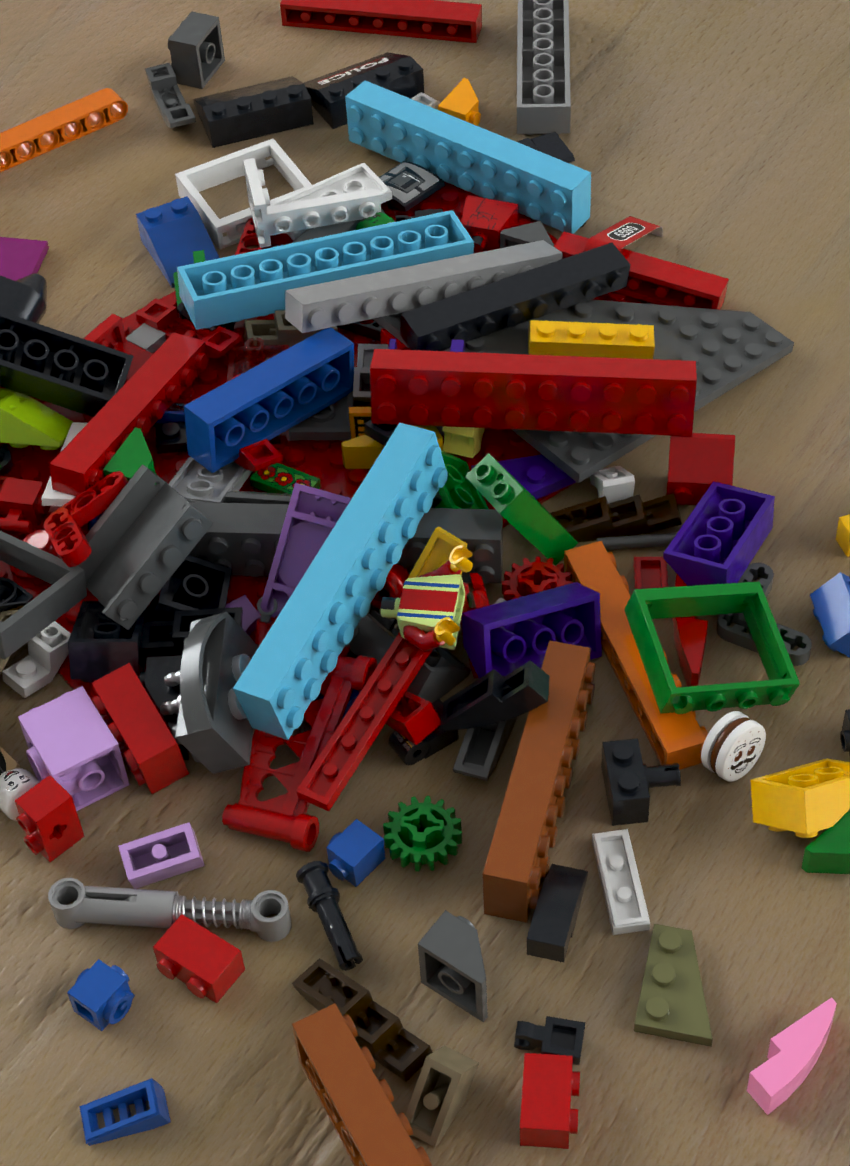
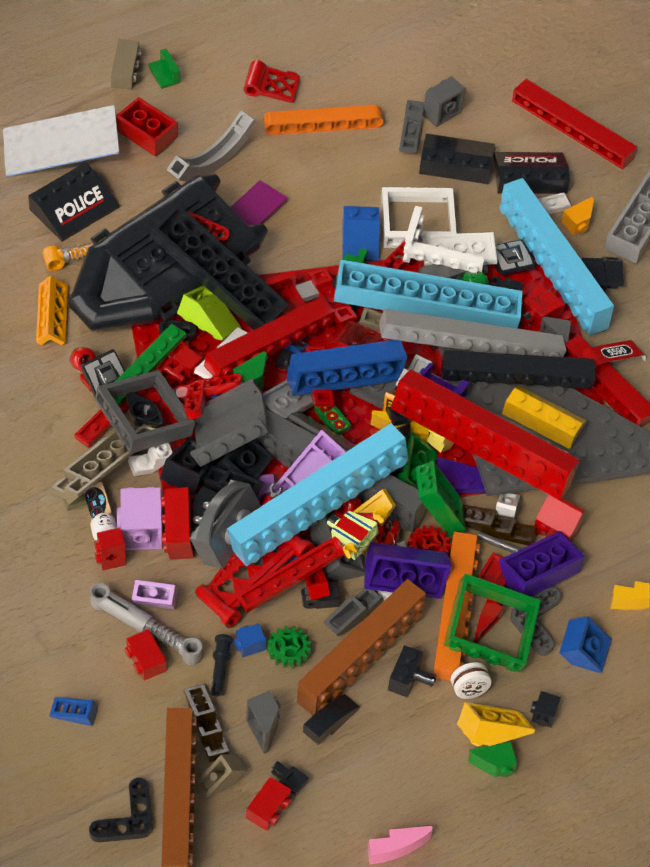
camera: 20 degrees right, 5 degrees up
blue brick [67,959,135,1031] -> none
black slope [441,660,550,731] -> none
white tile [592,829,650,935] -> none
olive wing [634,924,713,1047] -> none

